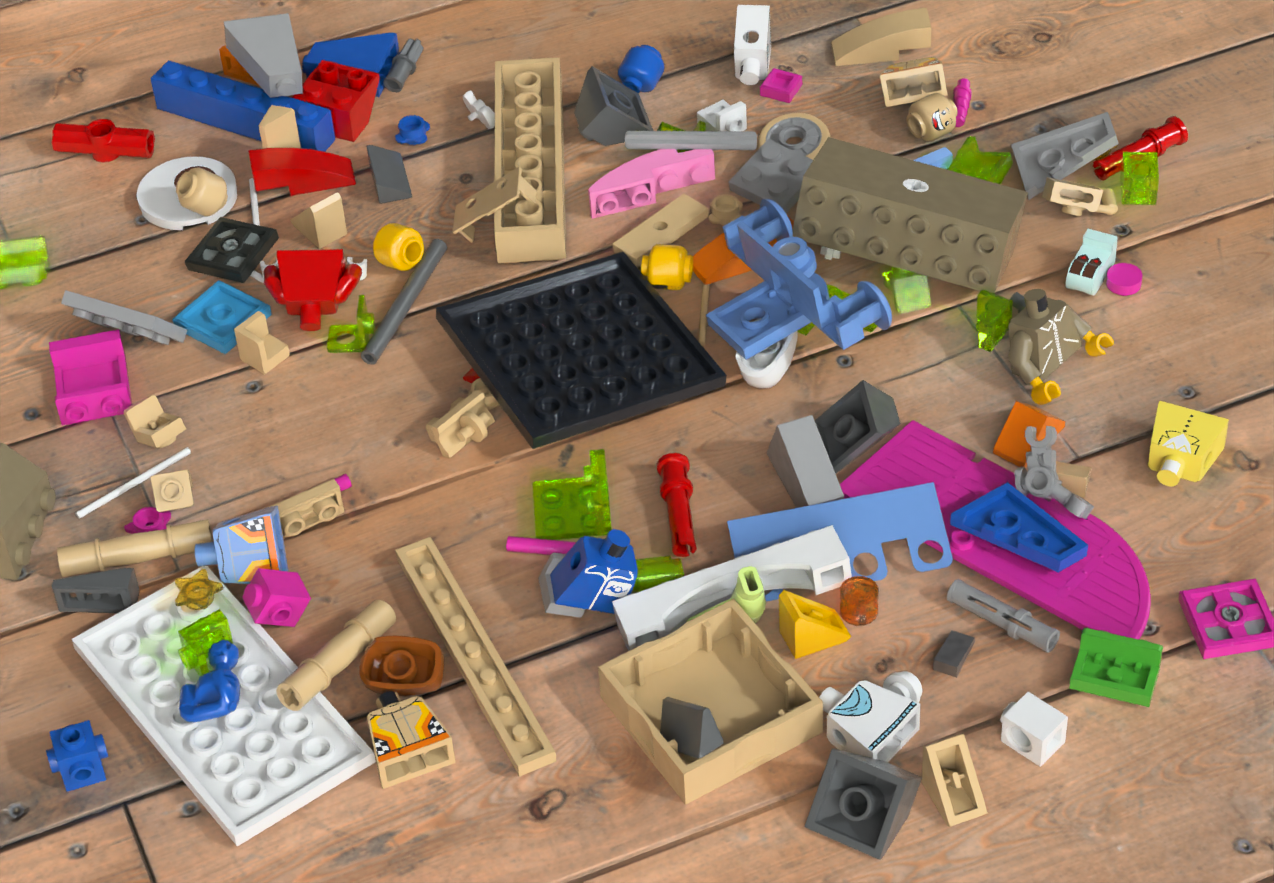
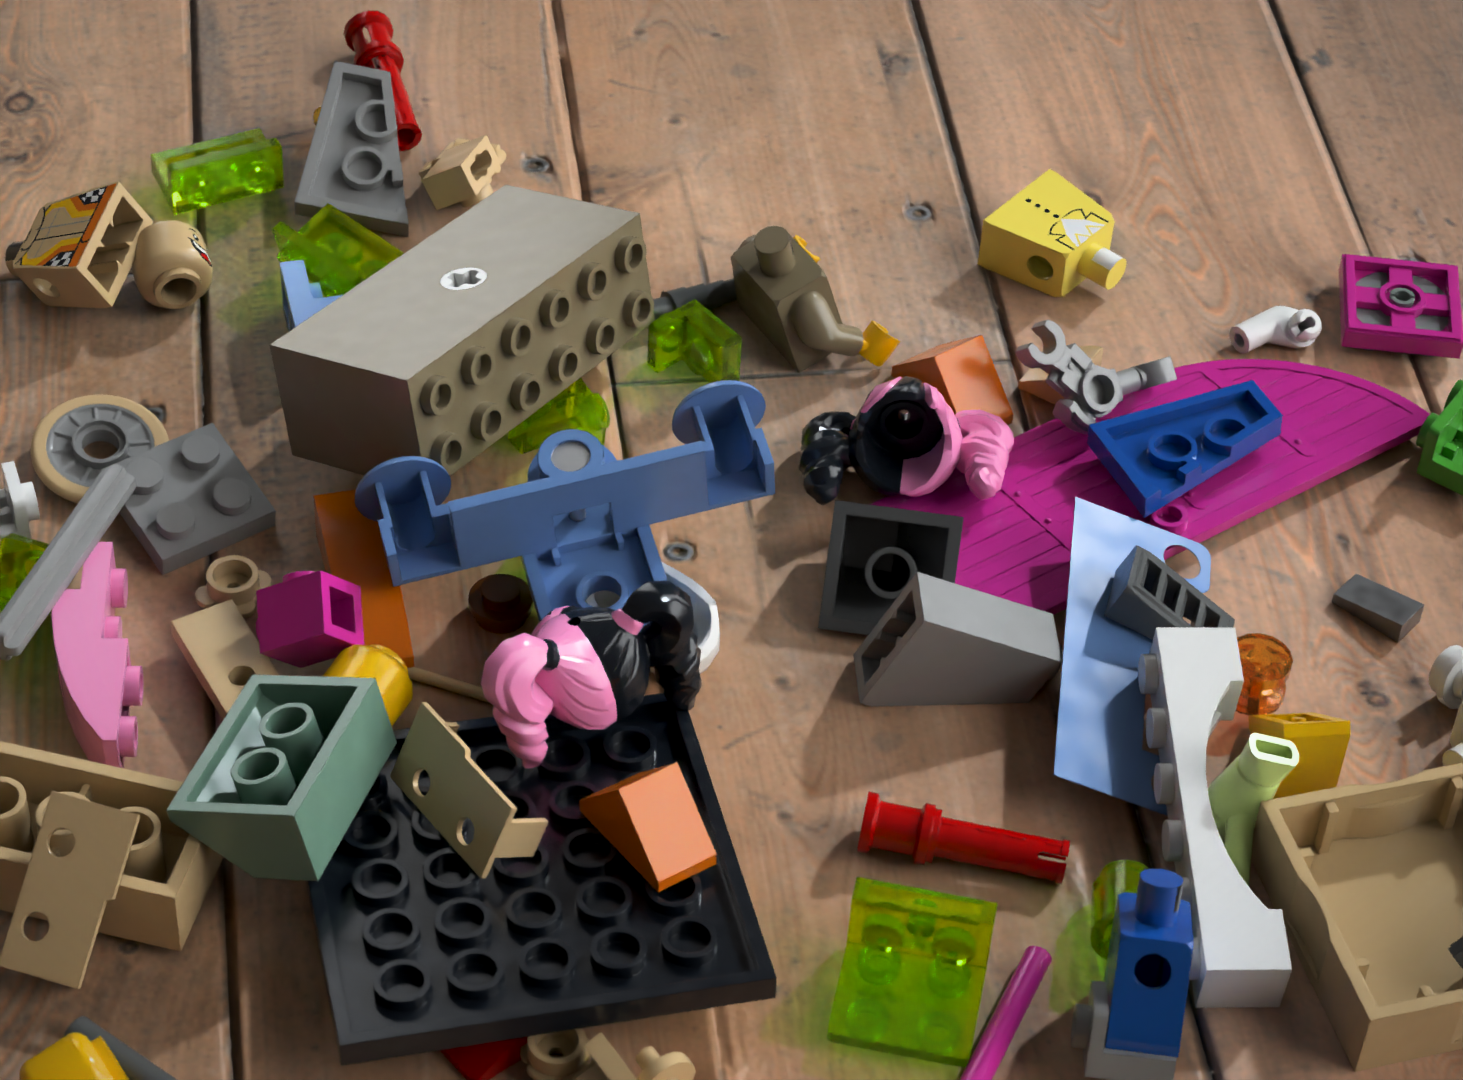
camera: 80 degrees left, 0 degrees up
light grey pin [947,579,1060,653] -> none
light aqua leg [1065,228,1118,296] -> none
dark pink tile [1106,263,1143,296] -> none
clear neon green brick [1120,152,1159,205] -> none
none -> clear neon green bracket [150,128,284,215]
none -> sand green slope [166,675,397,881]
none -> dark pink brick [256,570,364,668]
none -> tan piece [390,702,549,879]
none -> hair [481,580,702,769]
none -> orange slope [579,762,717,892]
none -> hair [799,376,1014,505]
none -> dark grey slope [1104,545,1235,640]
none -> white arm [1229,306,1322,354]

